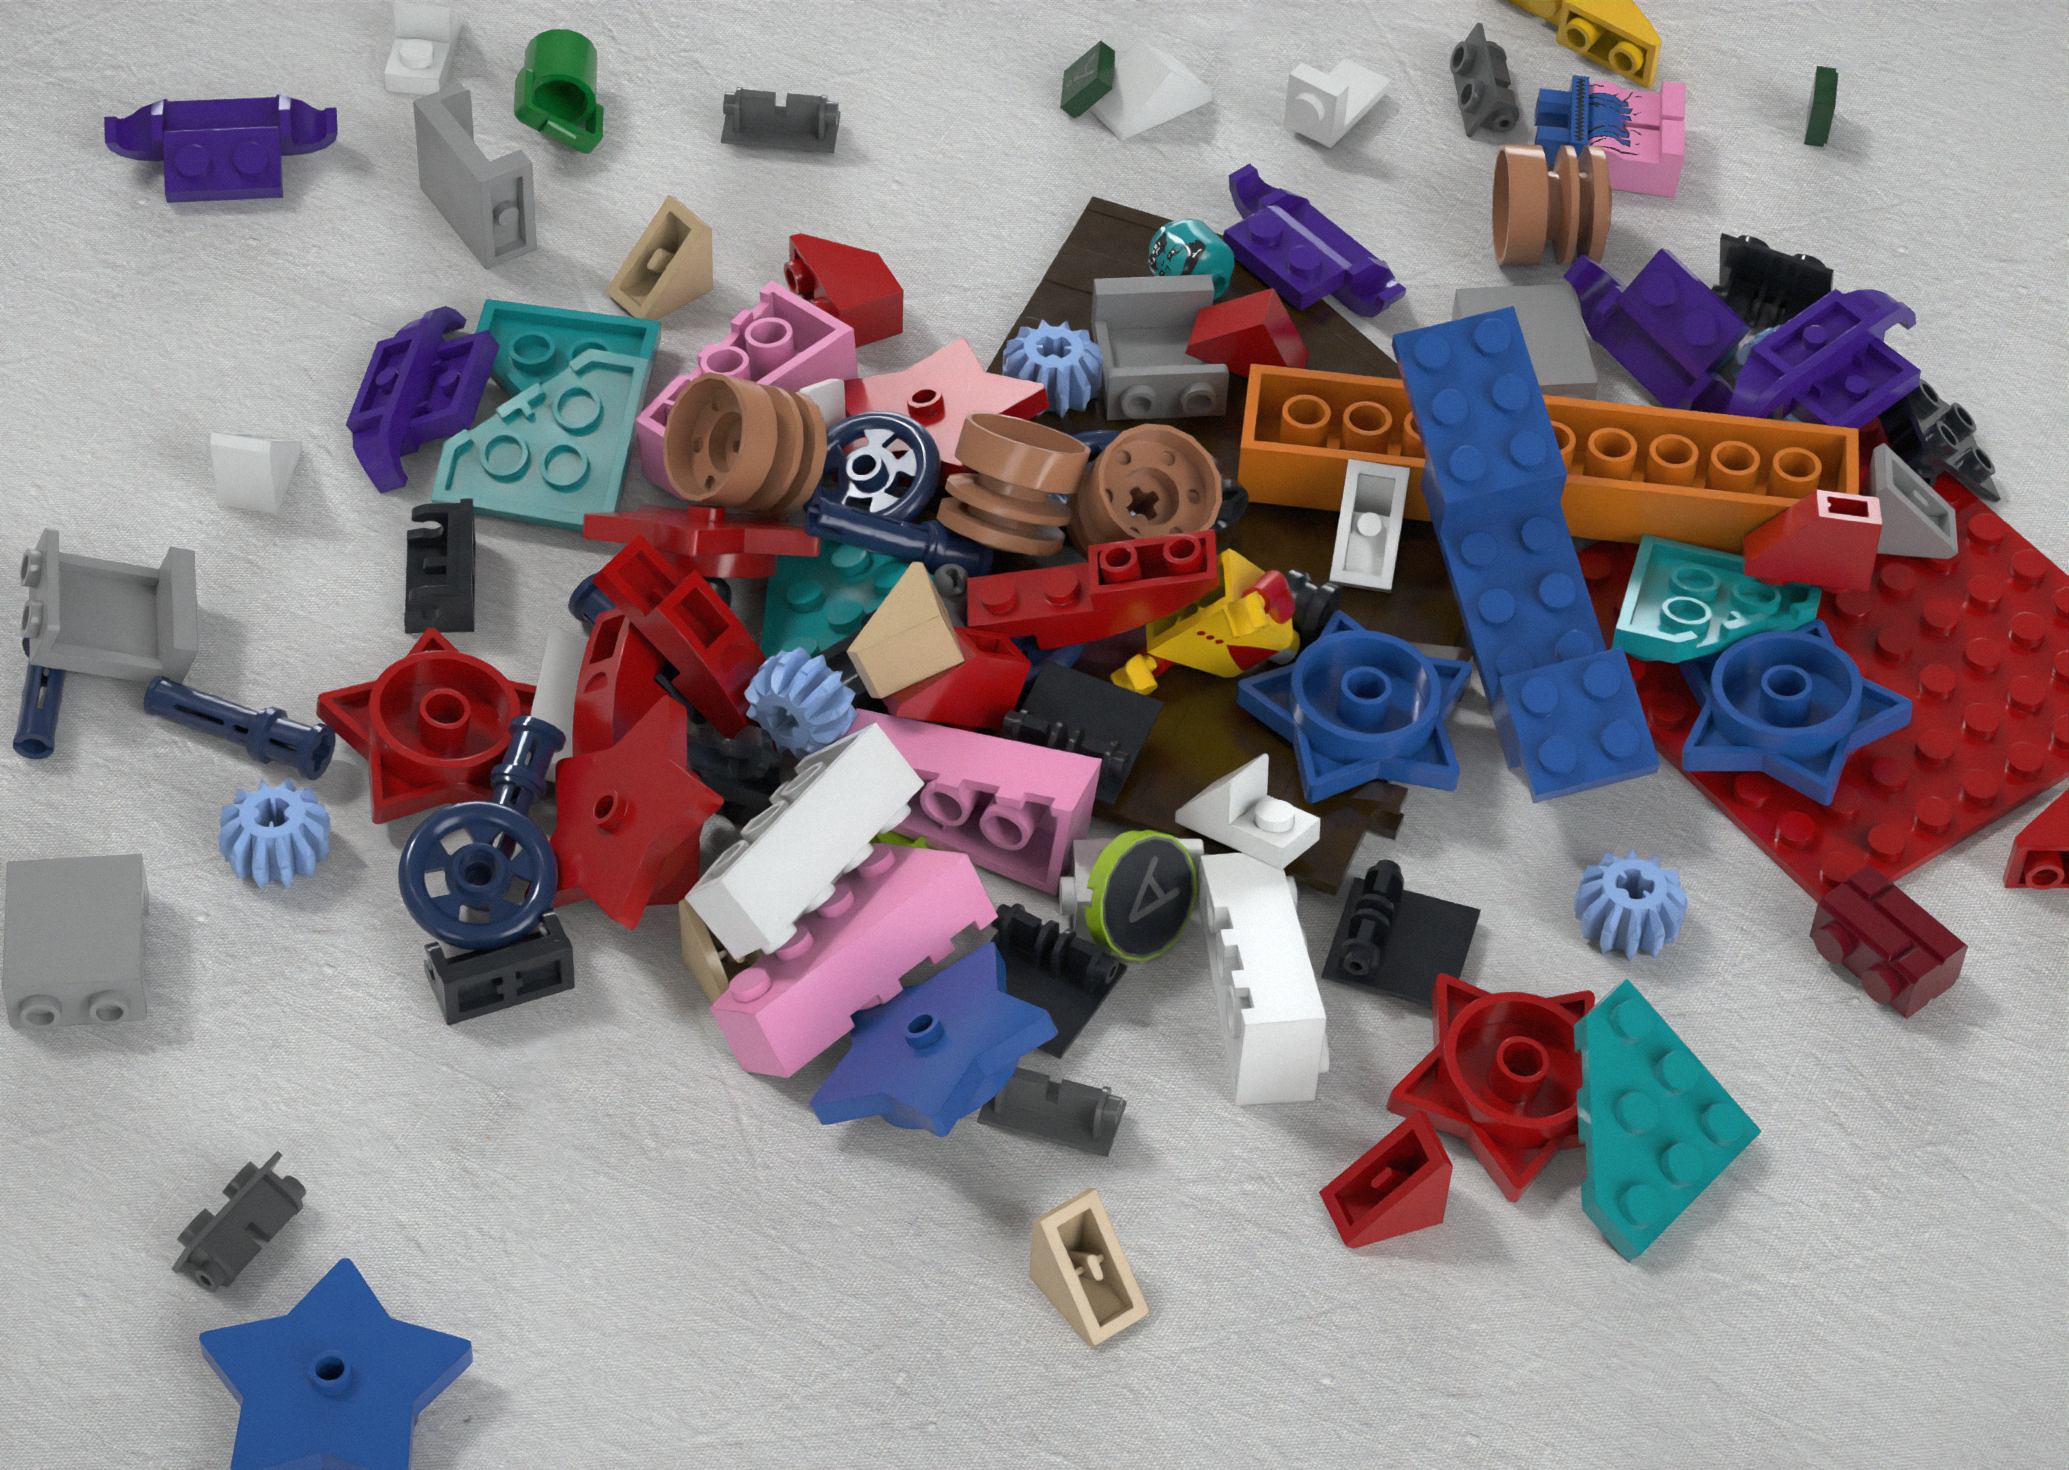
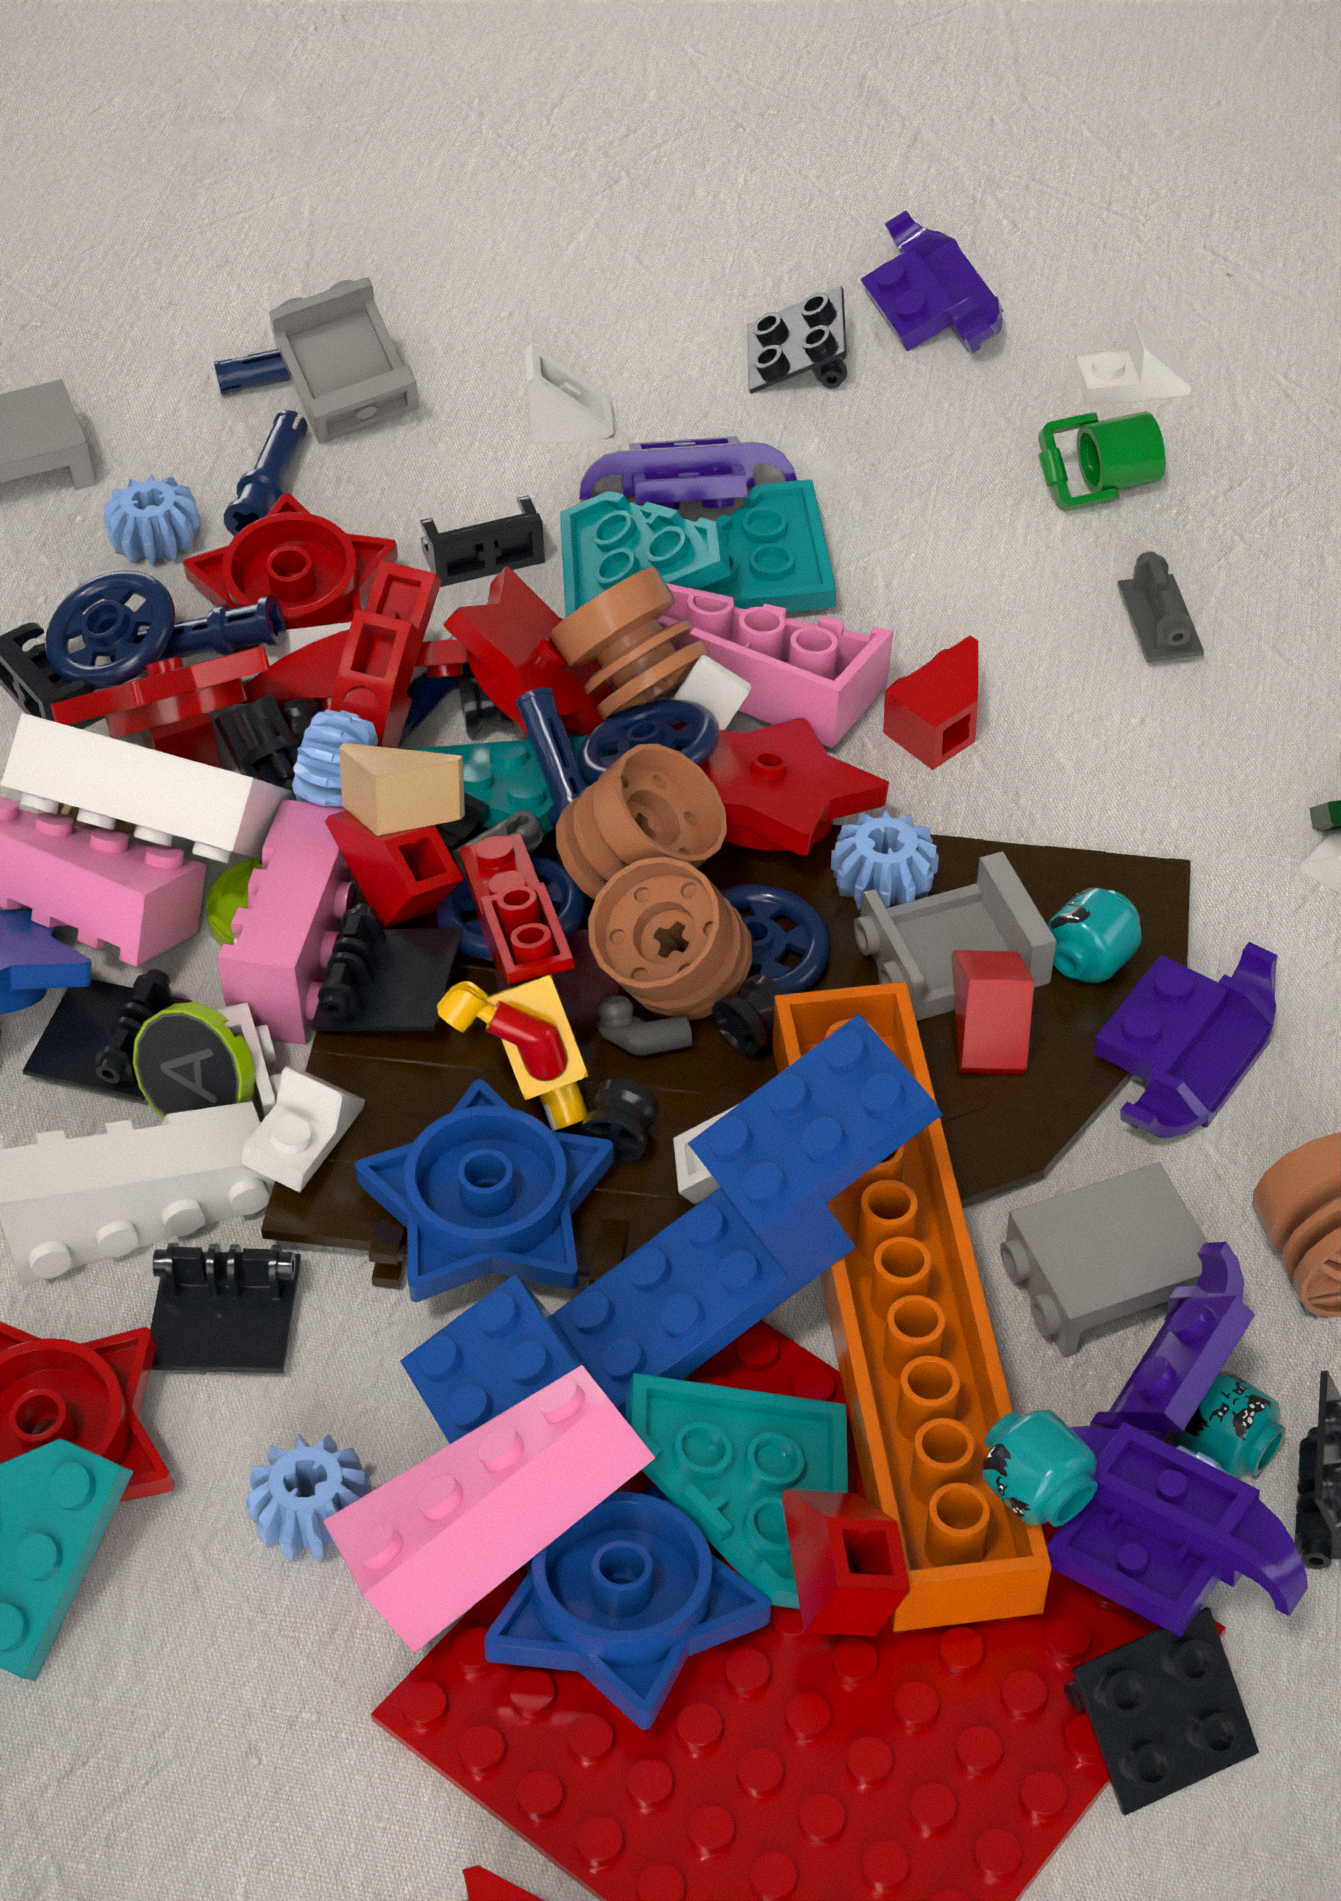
camera: 80 degrees right, 0 degrees up
light grey panel [413,83,537,270] -> none
tan slope [605,195,713,321] -> none
dark red brick [1809,864,1968,1019] -> none
light grey slope [1862,443,1958,559] -> none
none -> bright pink wedge [323,1365,655,1653]
none -> black hinge [748,286,847,394]
none -> teal head [982,1410,1098,1527]

